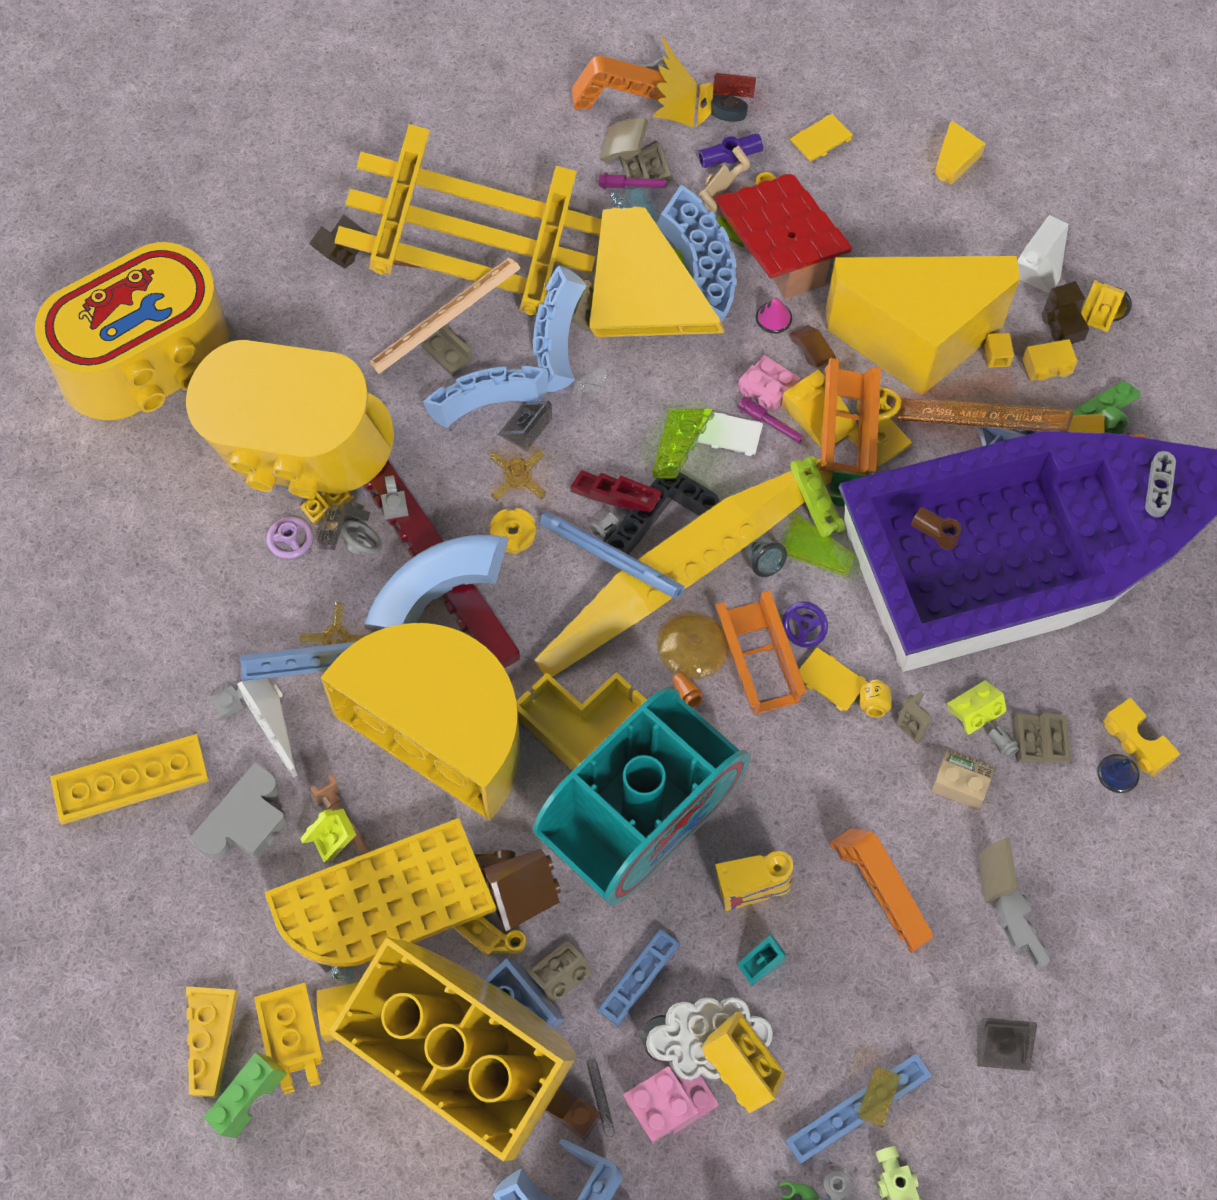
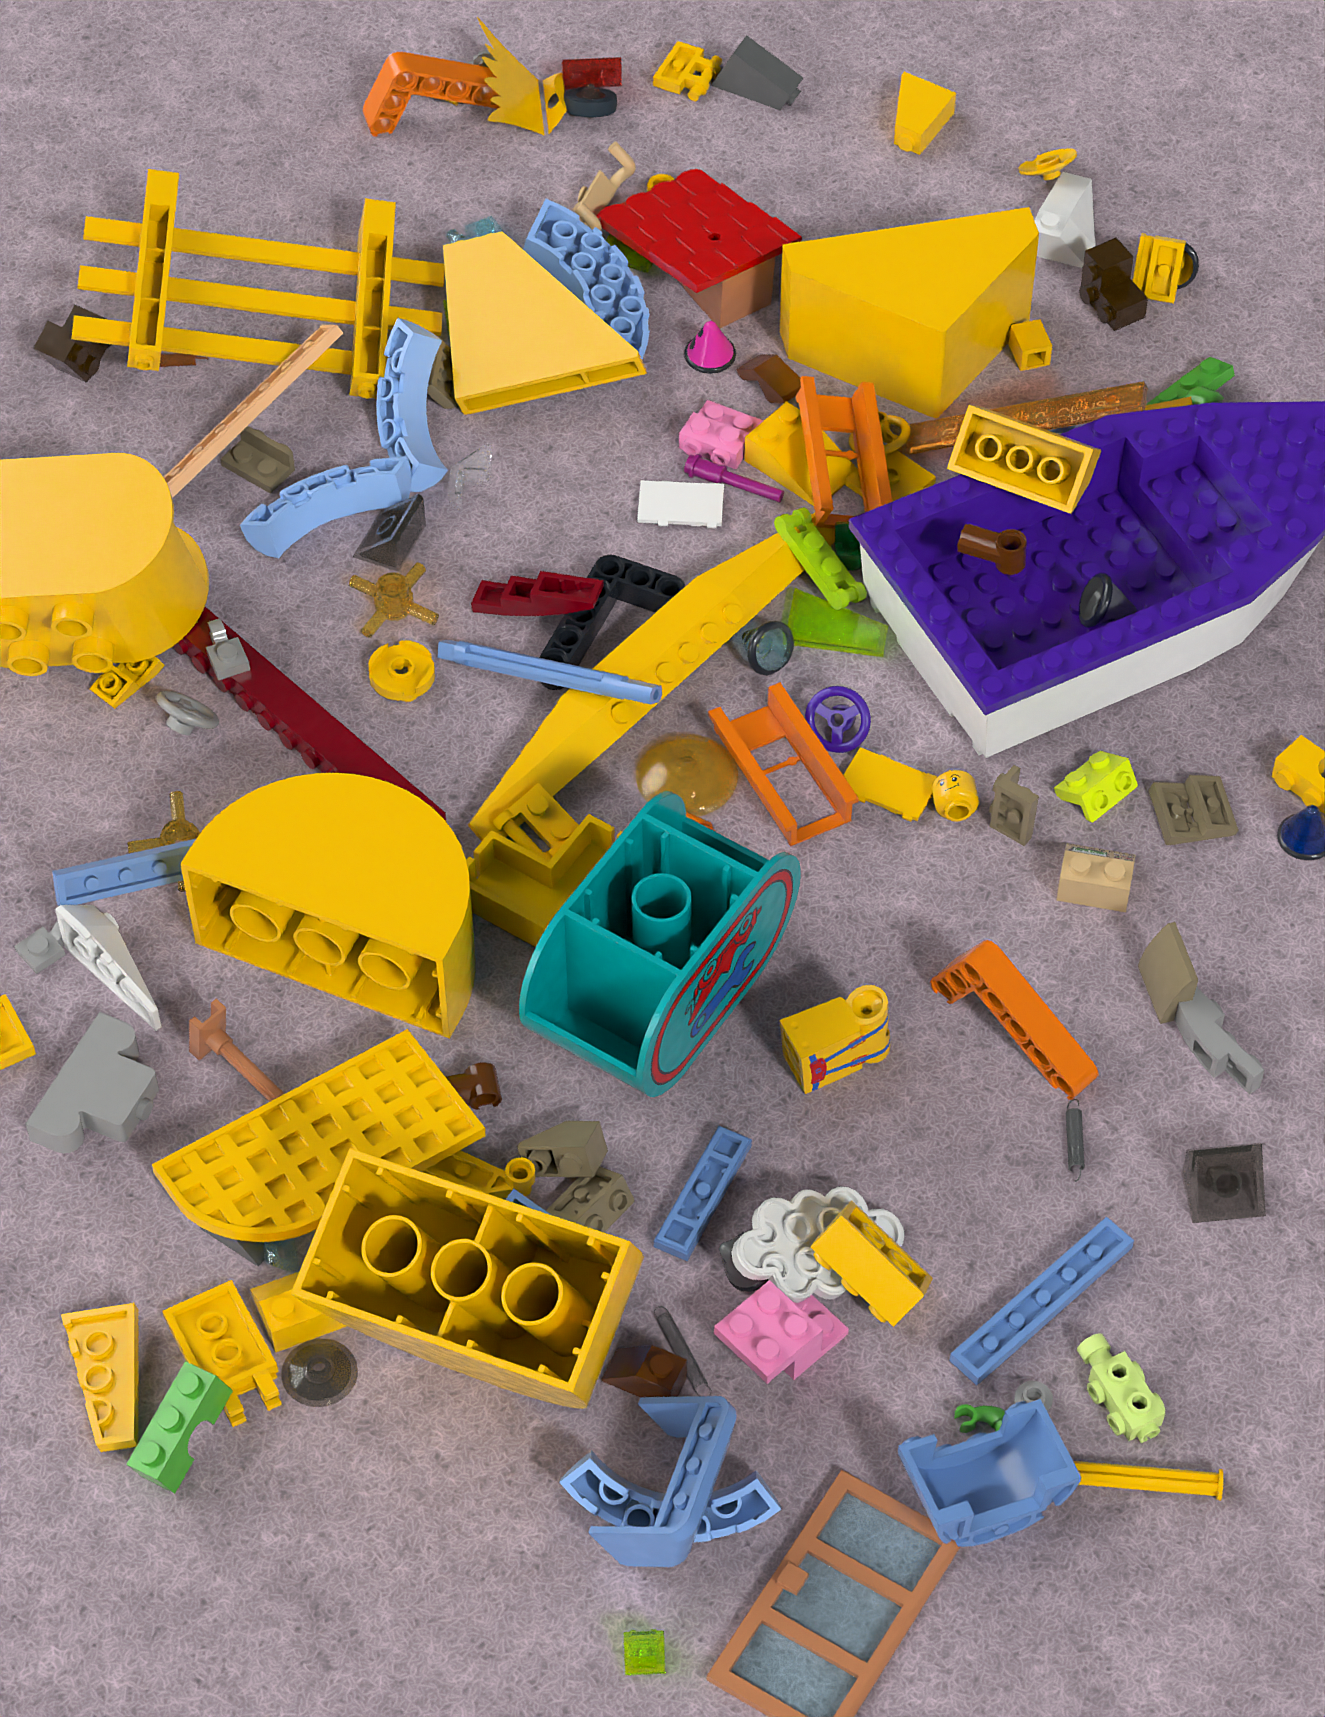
camera: 10 degrees left, 10 degrees down
lavender piece [266,517,313,559] -> none
neon yellow bracket [300,809,356,863] -> none
clear smoke bracket [317,502,370,550] -> none
light blue brick [364,535,509,631] -> none
reddish brown slope [483,848,561,931] -> none
light grey bush [590,512,620,541] -> none
magenta pin [599,172,667,190] -> none
dark tan slope [600,118,648,163] -> none
dark tan slope [620,143,673,188] -> none
clear neon green wing [652,409,715,478] -> none
dark purple piece [698,133,763,168] -> none
teal slope [737,934,787,986] -> none
yellow piece [790,114,853,162] -> none
clear yellow tile [857,1066,901,1128] -> none
light grey pin [988,726,1019,758] -> none
yellow brick [1022,339,1078,381] -> none
light grey beam [1145,451,1176,517] -> none
none -> clear smoke dish [281,1339,358,1407]
none -> yellow plate [493,783,579,861]
none -> dark tan slope [517,1121,608,1177]
none -> yellow plate [653,41,723,101]
none -> dark grey slope [711,35,803,110]
none -> yellow slope [947,405,1101,514]
none -> yellow dish [1018,148,1077,180]
none -> dark grey piece [1066,1099,1085,1182]
none -> dark grey hat [1078,573,1137,628]

